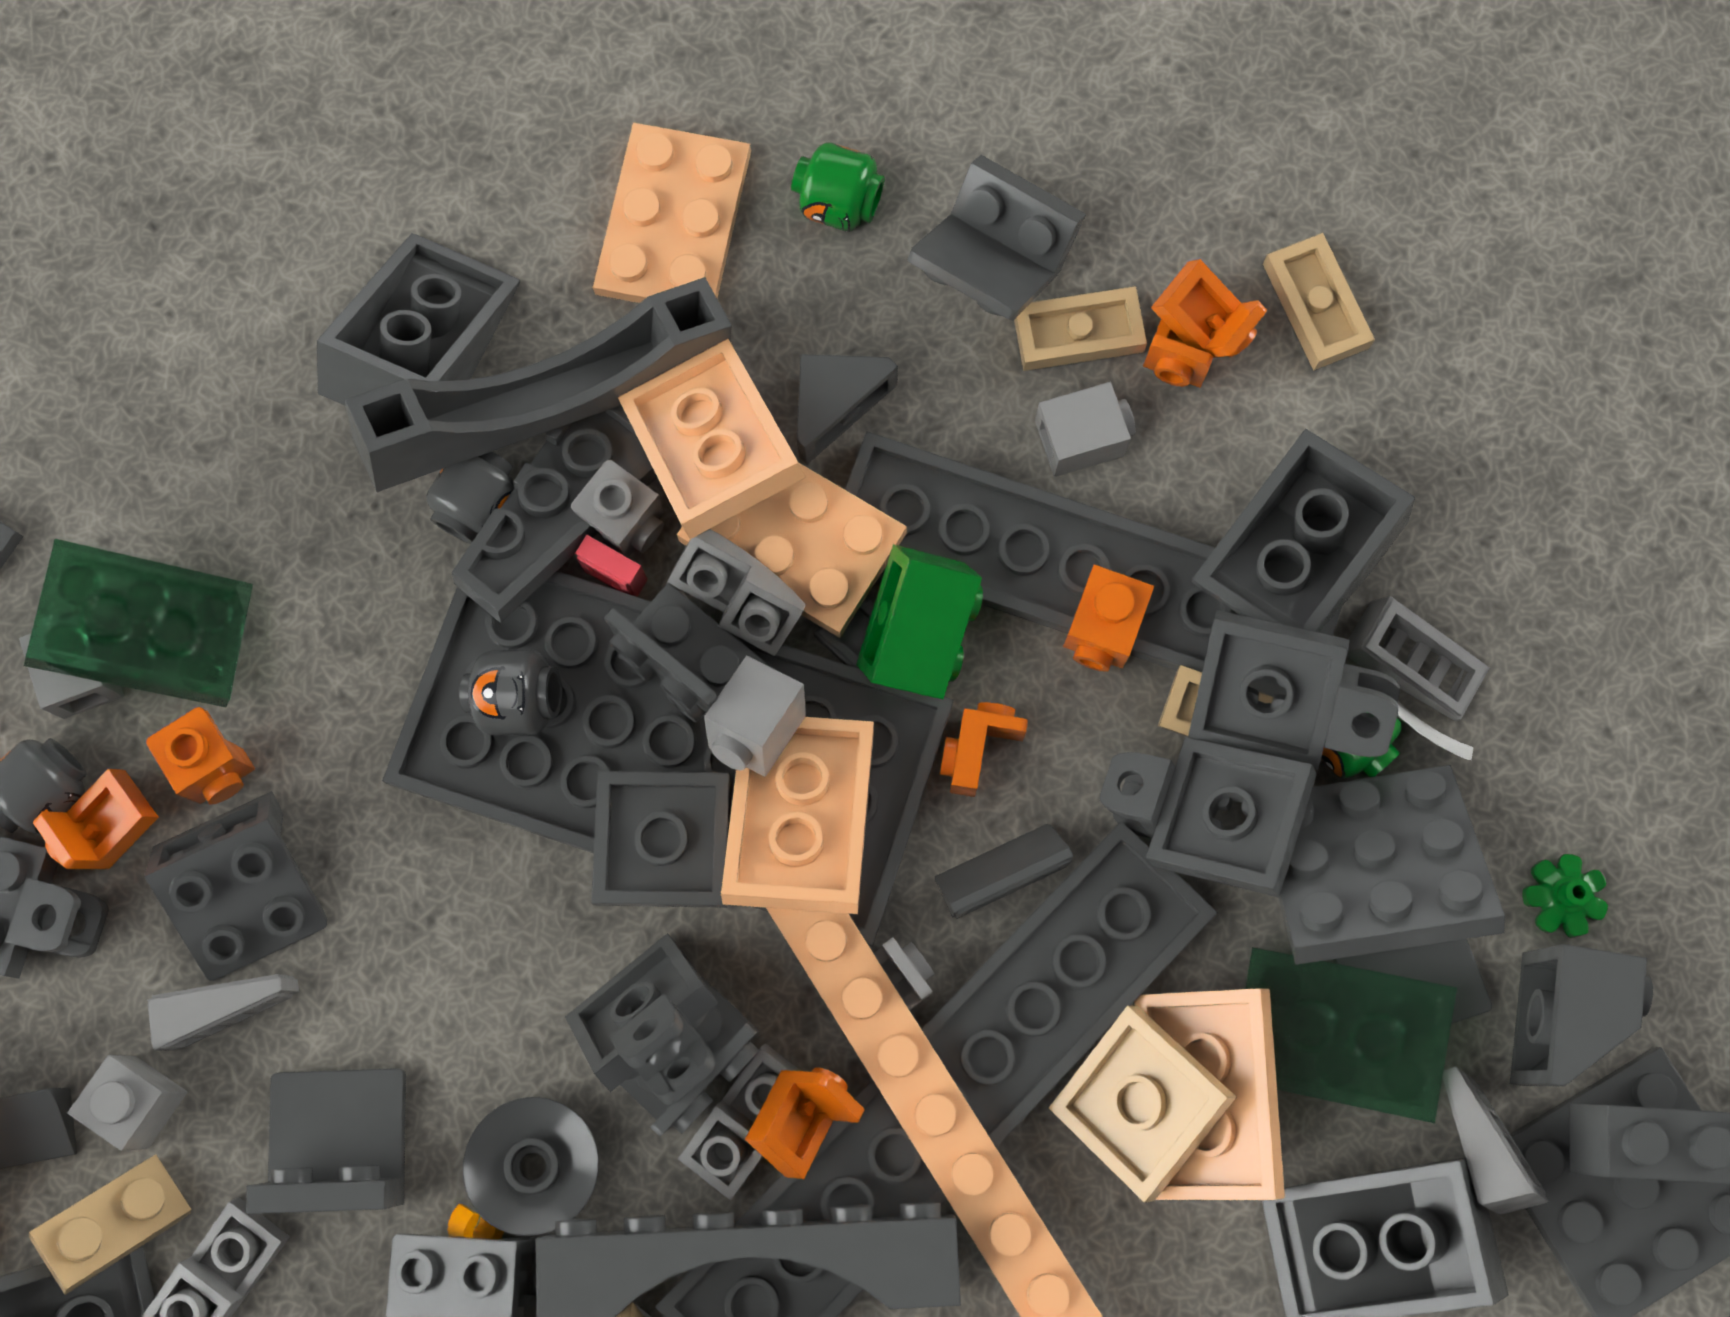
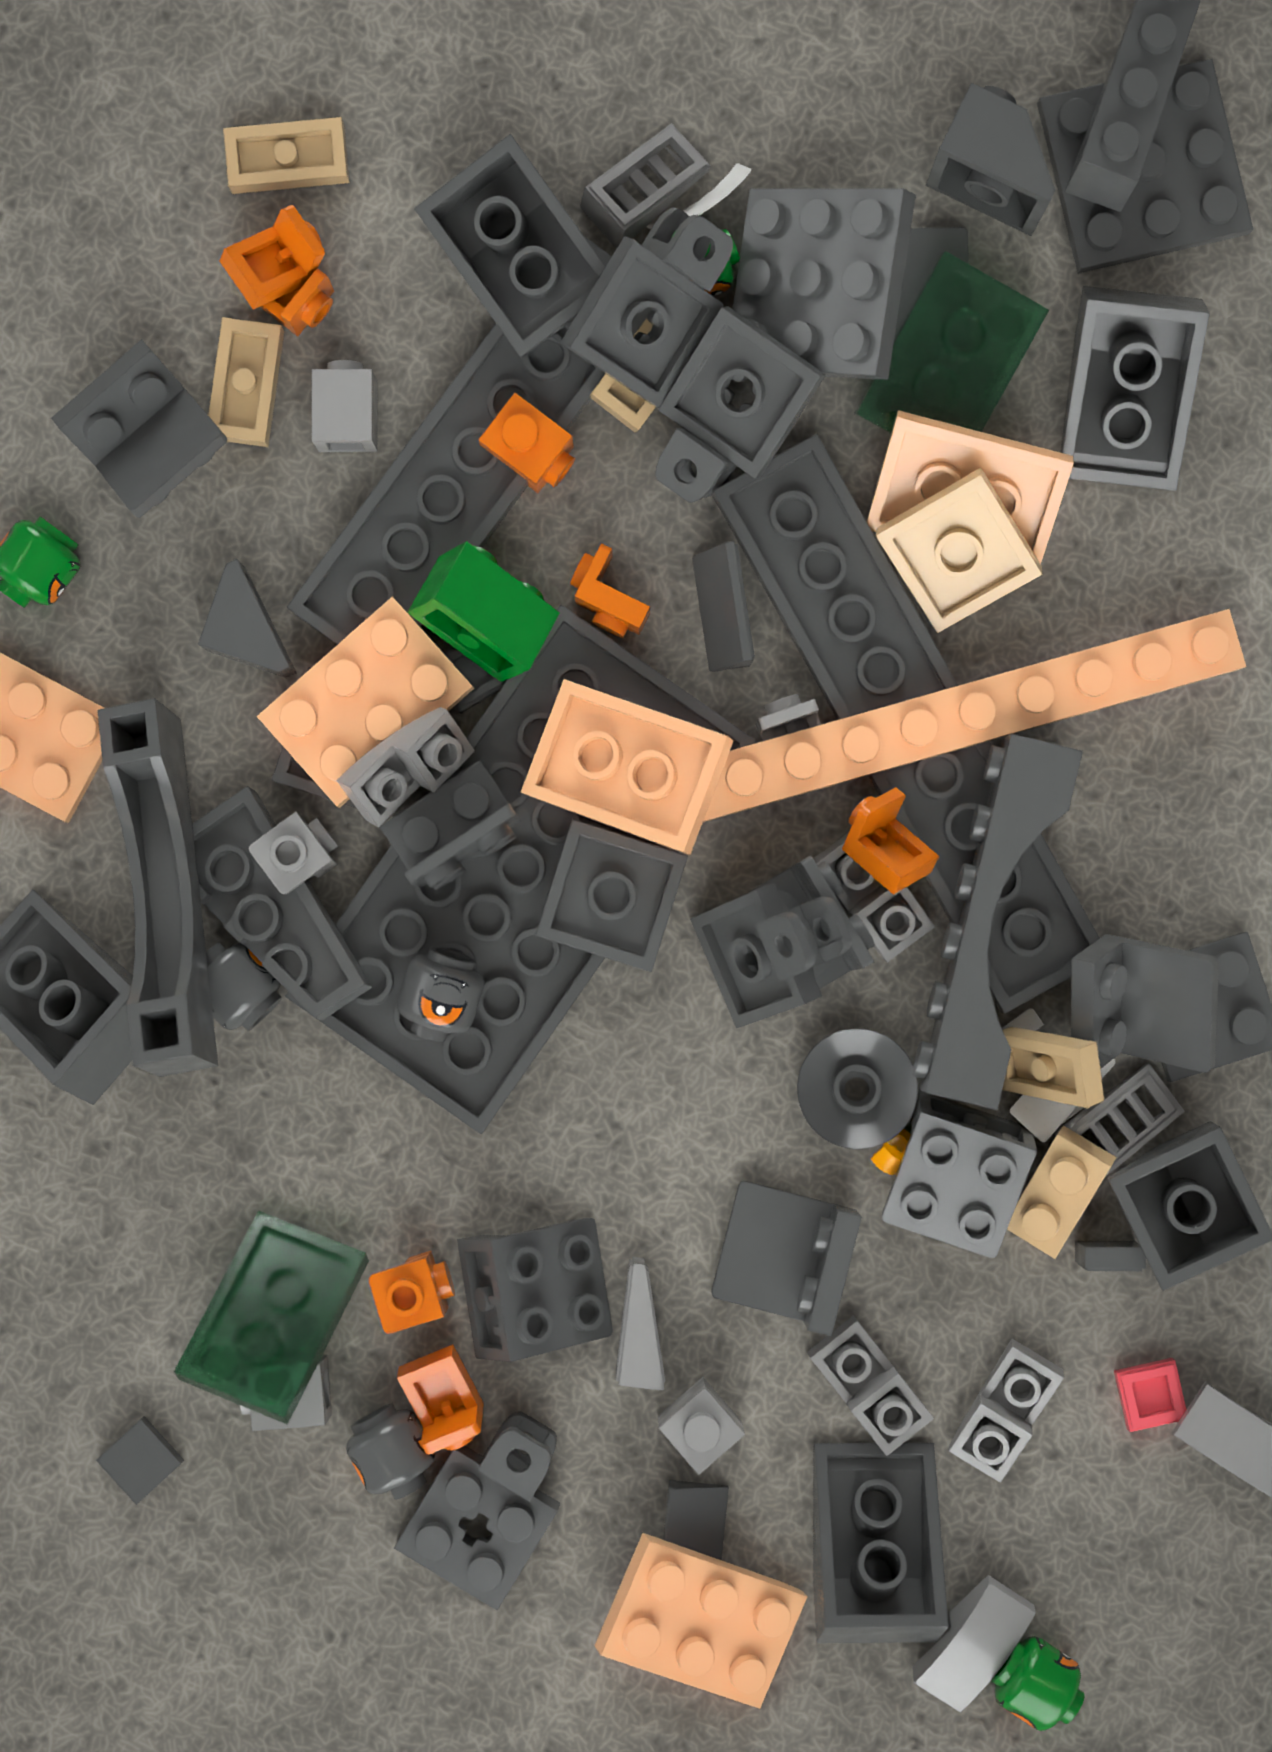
camera: 75 degrees left, 10 degrees up
tan plate [29,1154,192,1295] -> none
coral tile [575,535,648,597] -> none
light nougat plate [618,339,806,539] -> none
light grey brick [704,655,806,777] -> none
light grey slope [1442,1067,1549,1215] -> none
green plant [1522,854,1608,938] -> none

